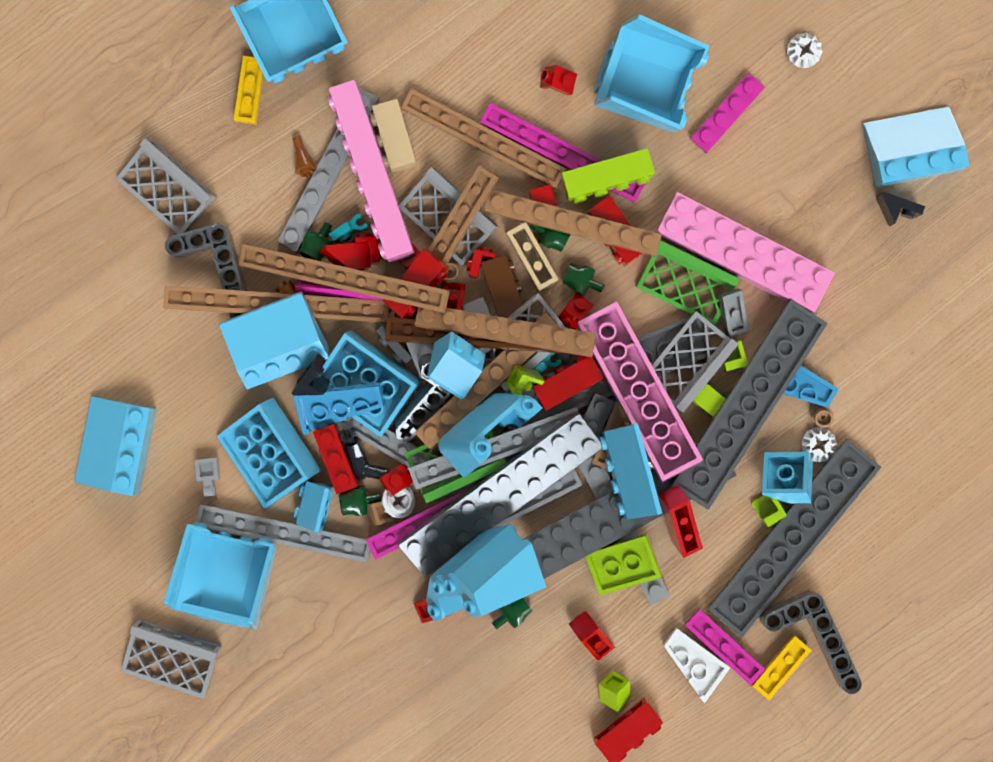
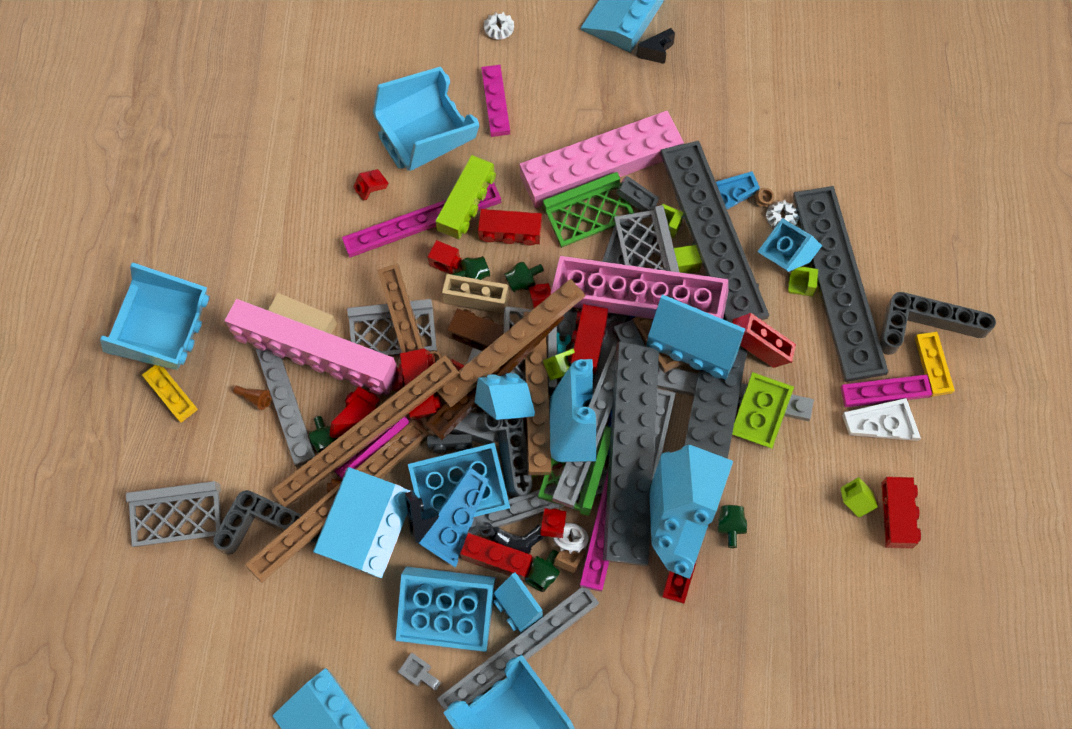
camera: 50 degrees left, 20 degrees down
teal plate [329,214,368,244] -> none
medium nougat plate [401,89,566,189] -> none
red bracket [466,247,496,279] -> none
medium nougat plate [484,190,662,257] -> none
red slope [569,611,615,661] -> none

